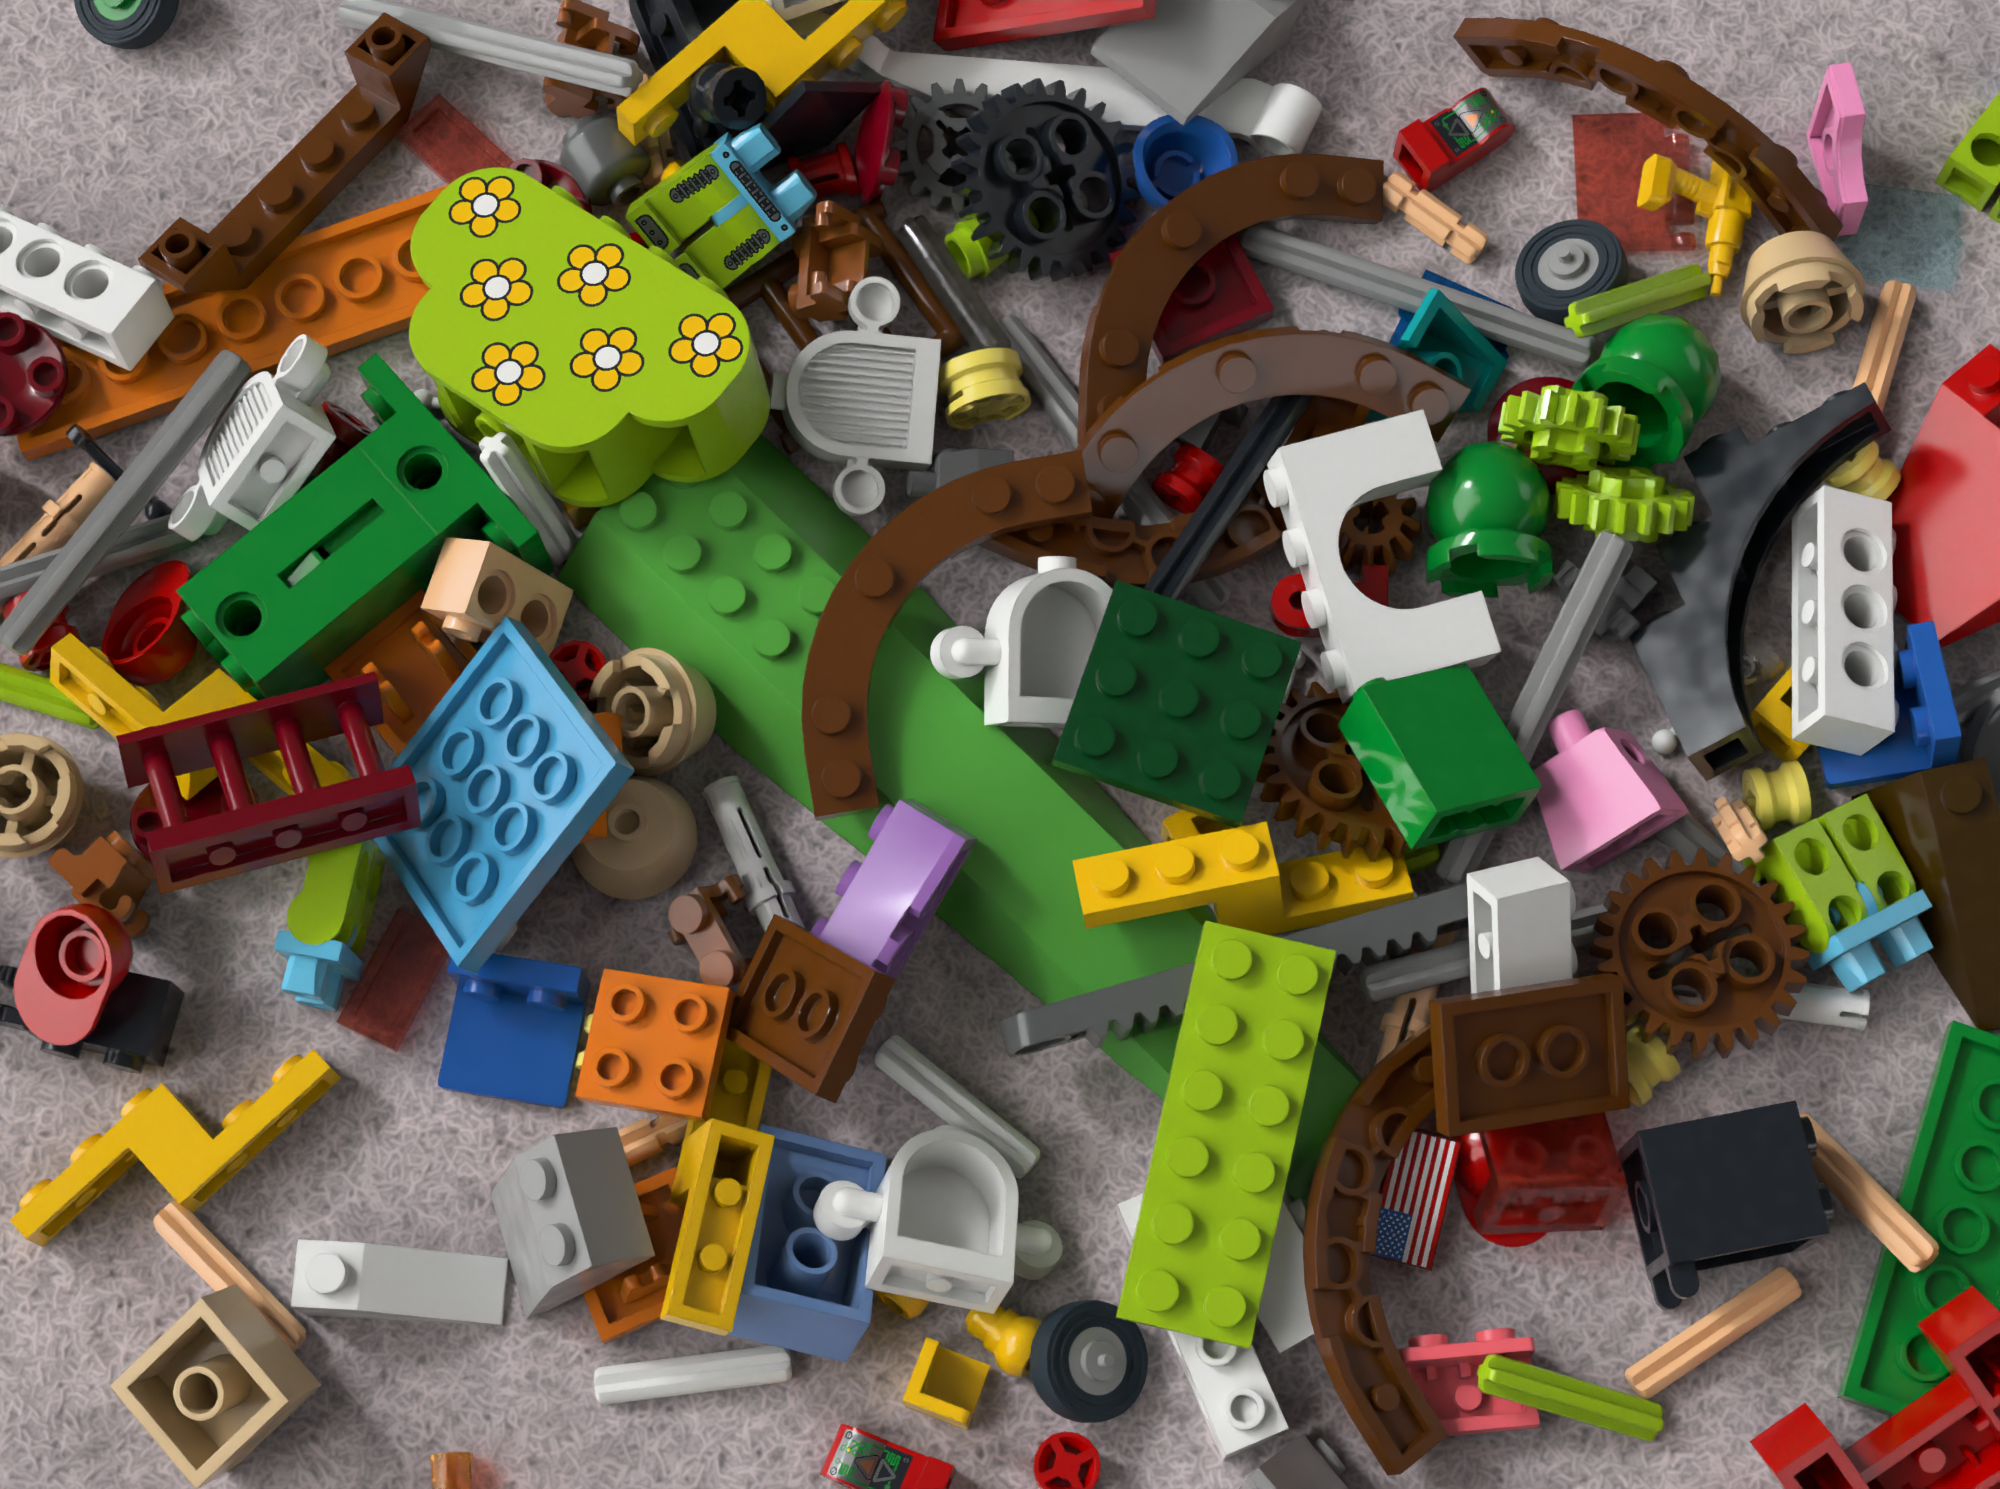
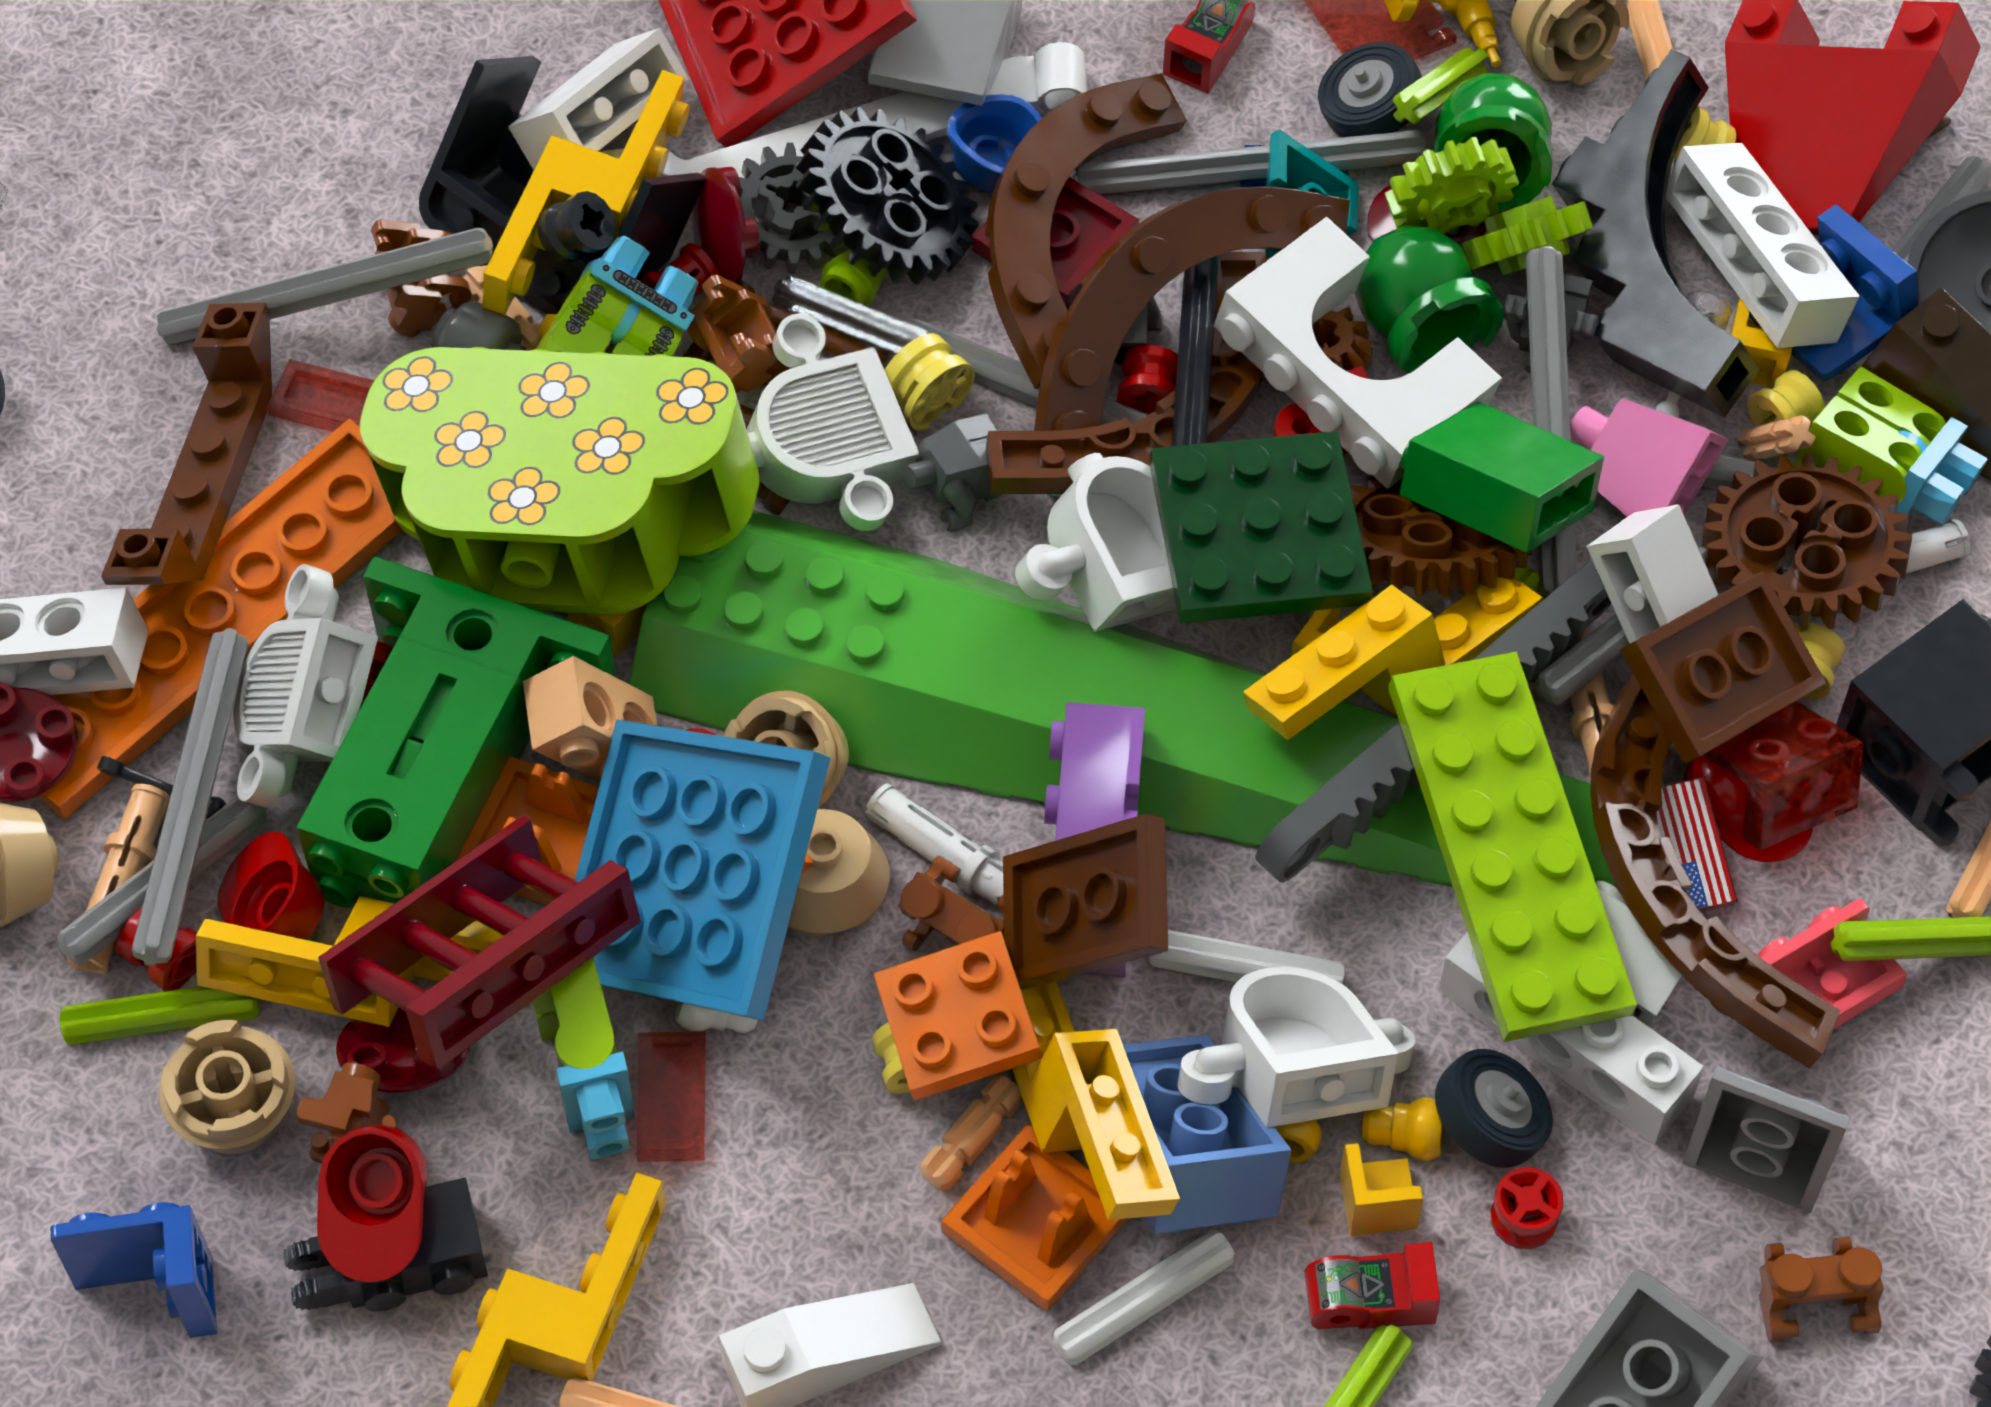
camera: 30 degrees left, 15 degrees down
blue bracket [438,953,591,1109] -> none
white axle [479,432,578,565] -> none
light grey slope [490,1127,655,1319] -> none
reddish brown plate [801,450,1093,821] -> none
light nougat axle [1383,172,1489,264] -> none

